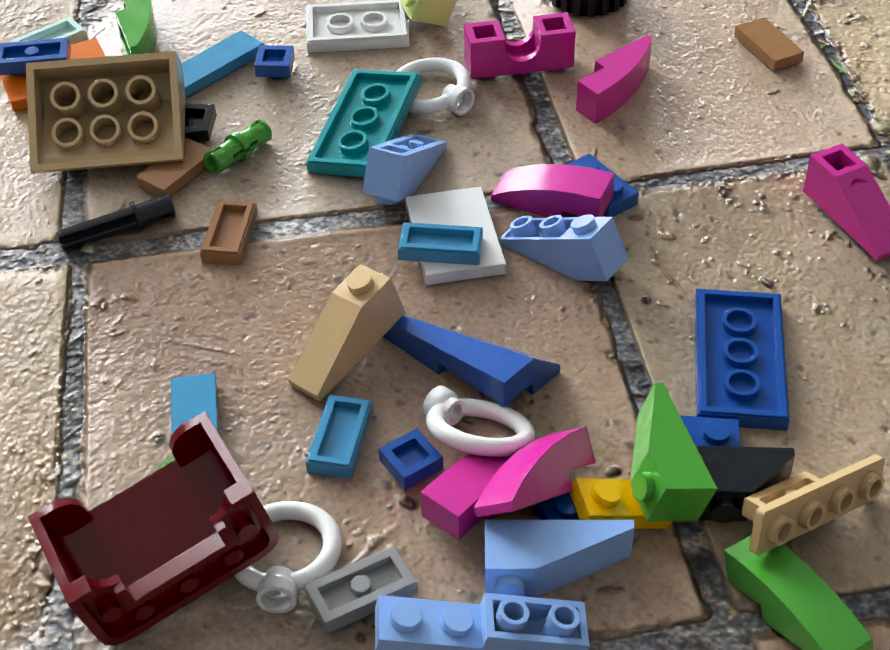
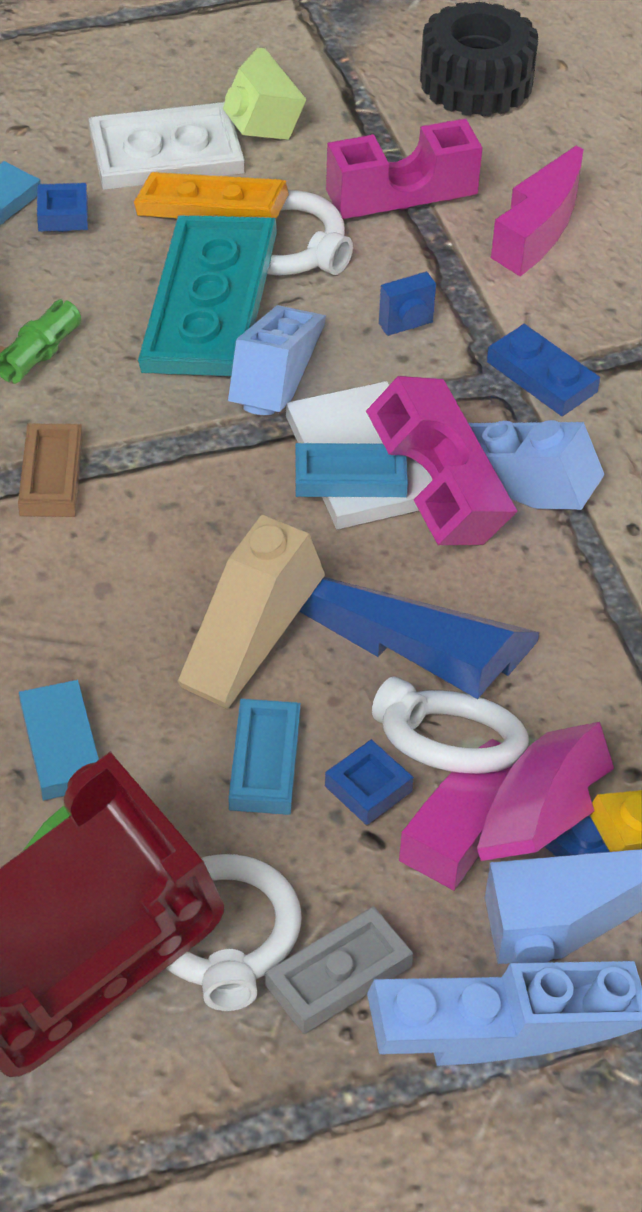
camera: 10 degrees left, 5 degrees up
dark pink slope [491,164,615,218] -> none
none -> light orange tile [134,172,289,219]
none -> dark pink arch [366,376,518,545]
none -> blue plate [379,271,436,336]

